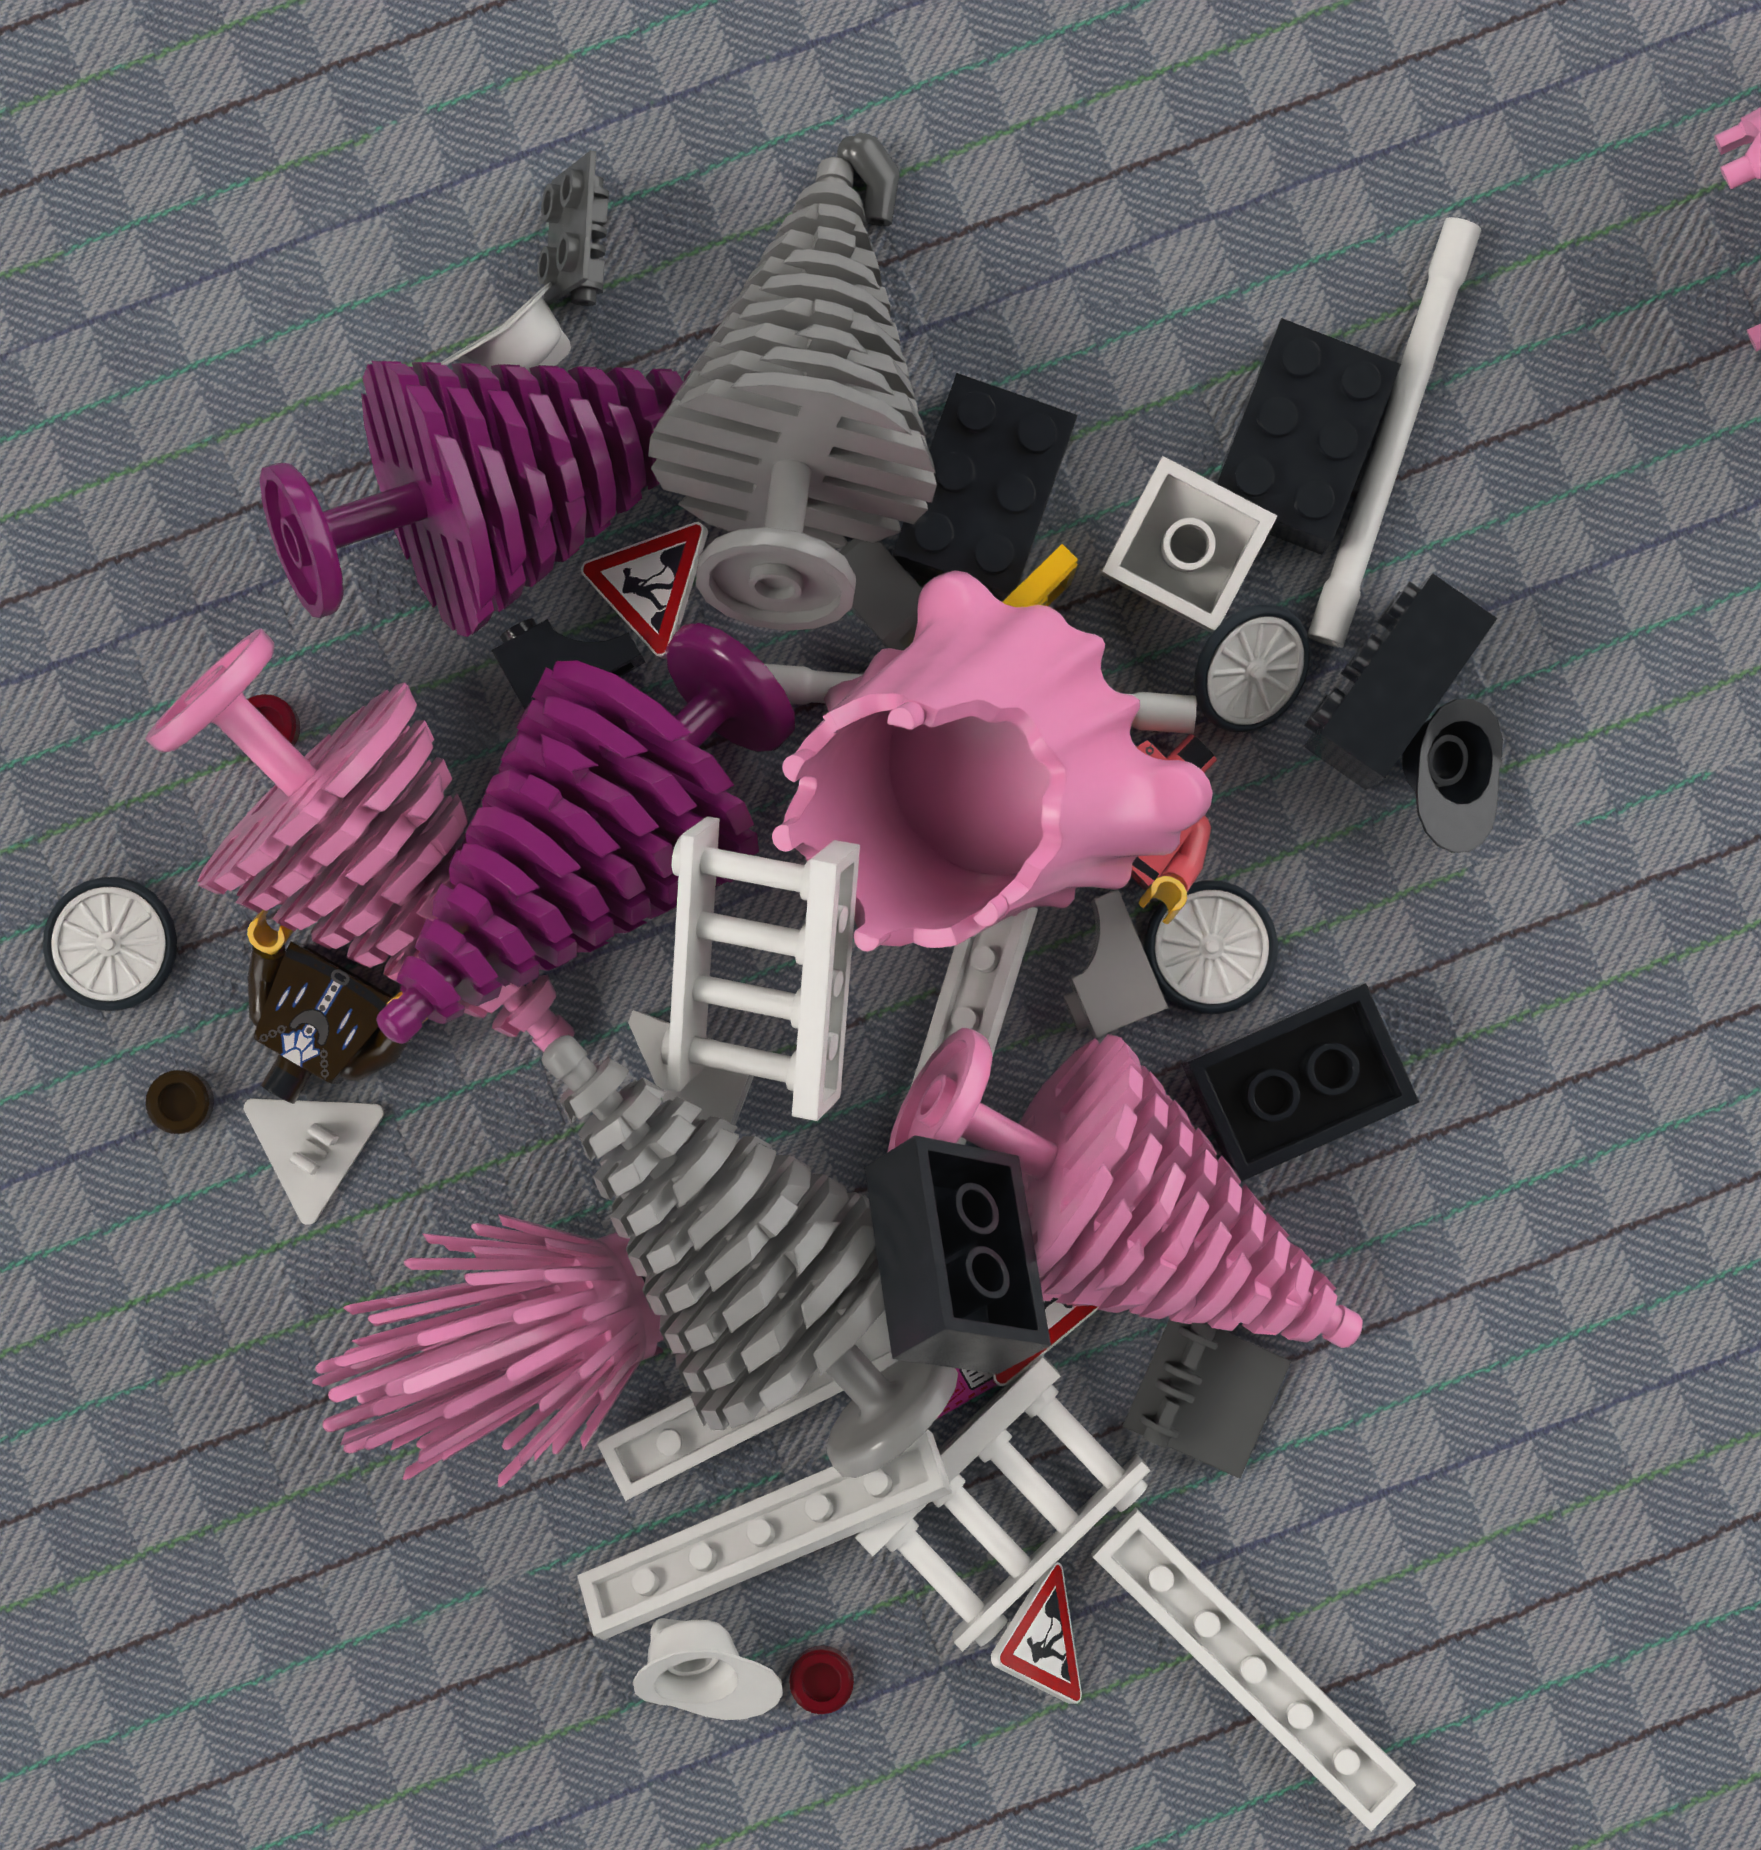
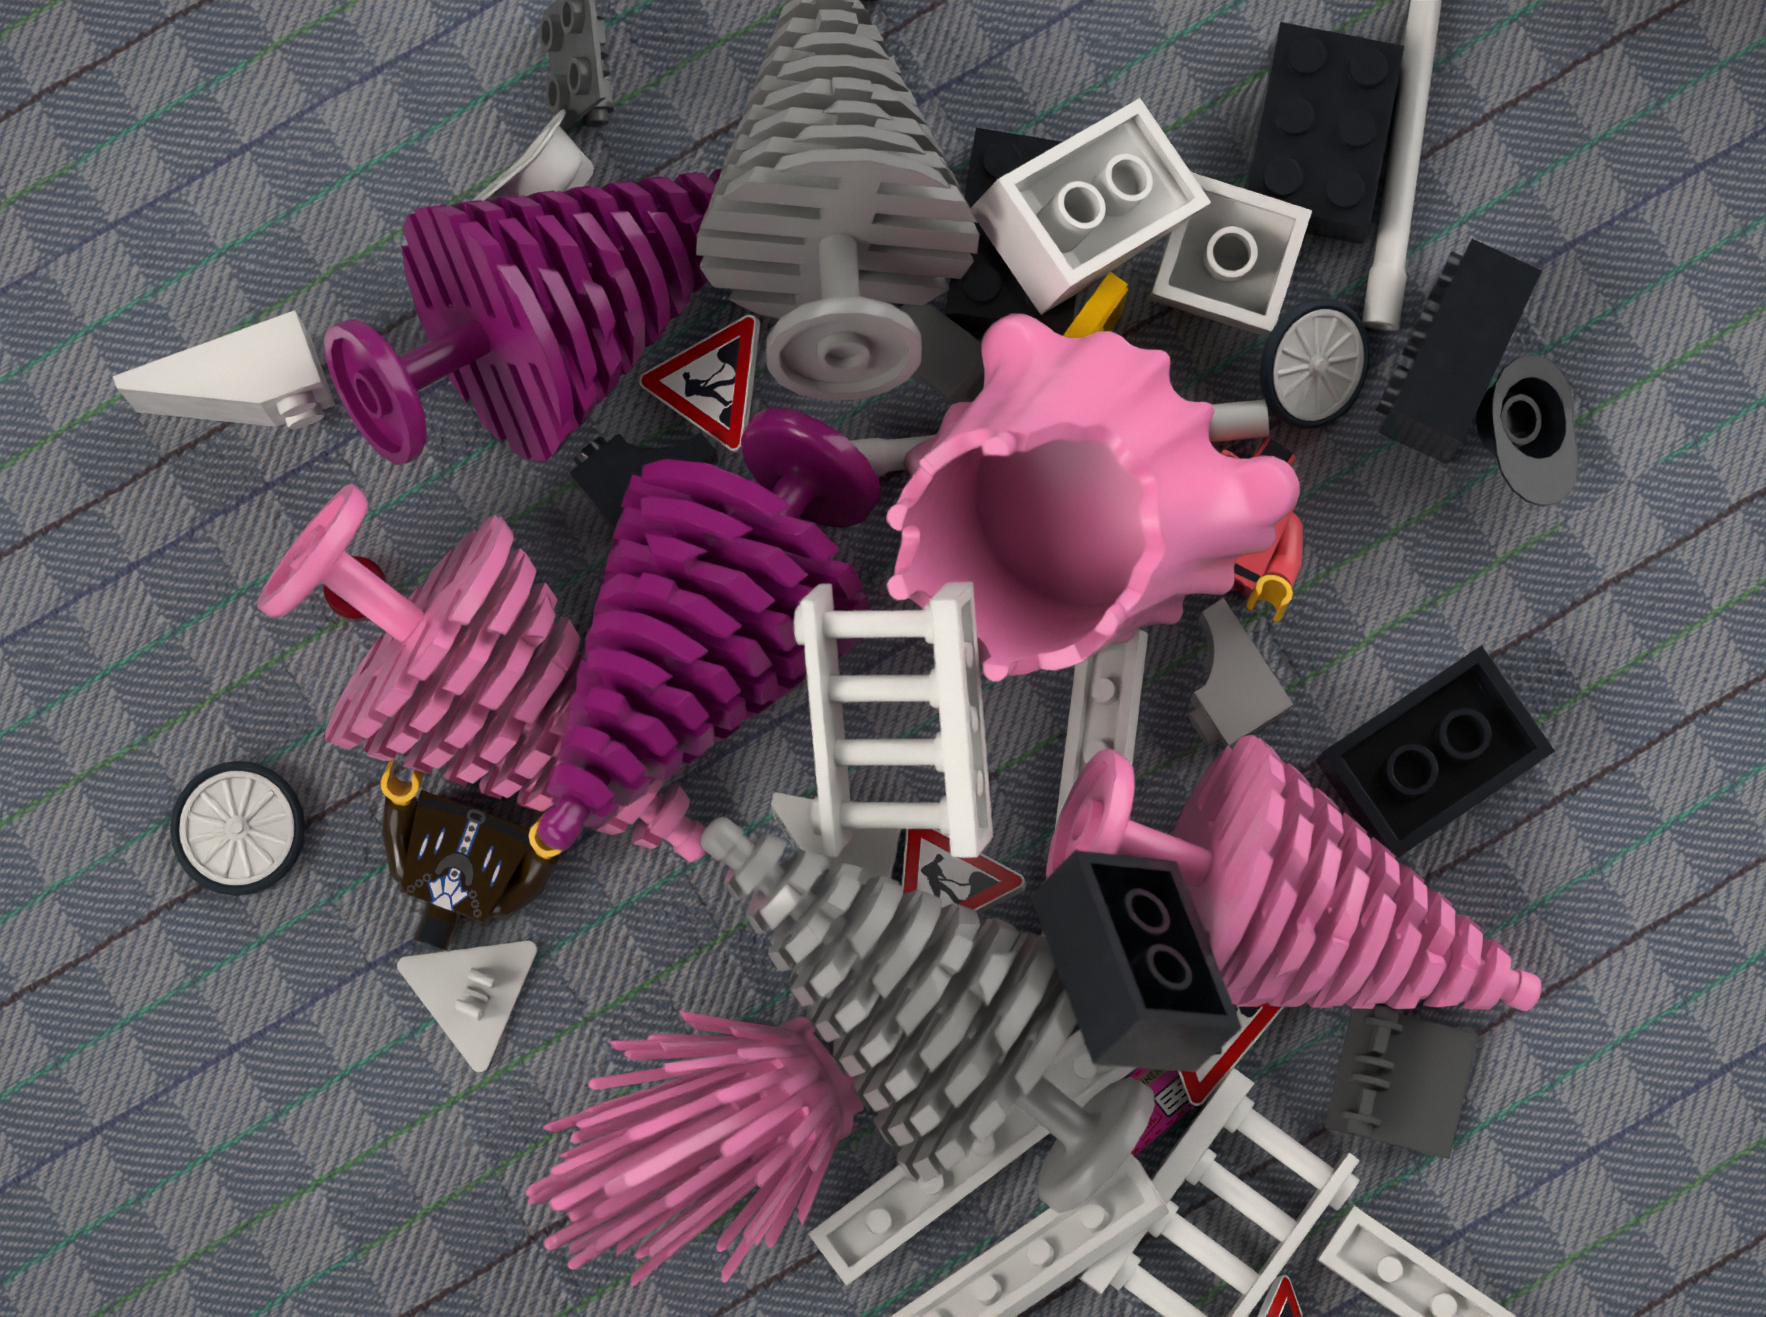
camera: 15 degrees left, 5 degrees down
dark brown tile [146,1070,214,1134] -> none
white wheel [1144,880,1278,1014] -> none
none -> white slope [113,310,335,429]
none -> piece [902,829,1026,914]
none -> white slope [971,98,1211,315]

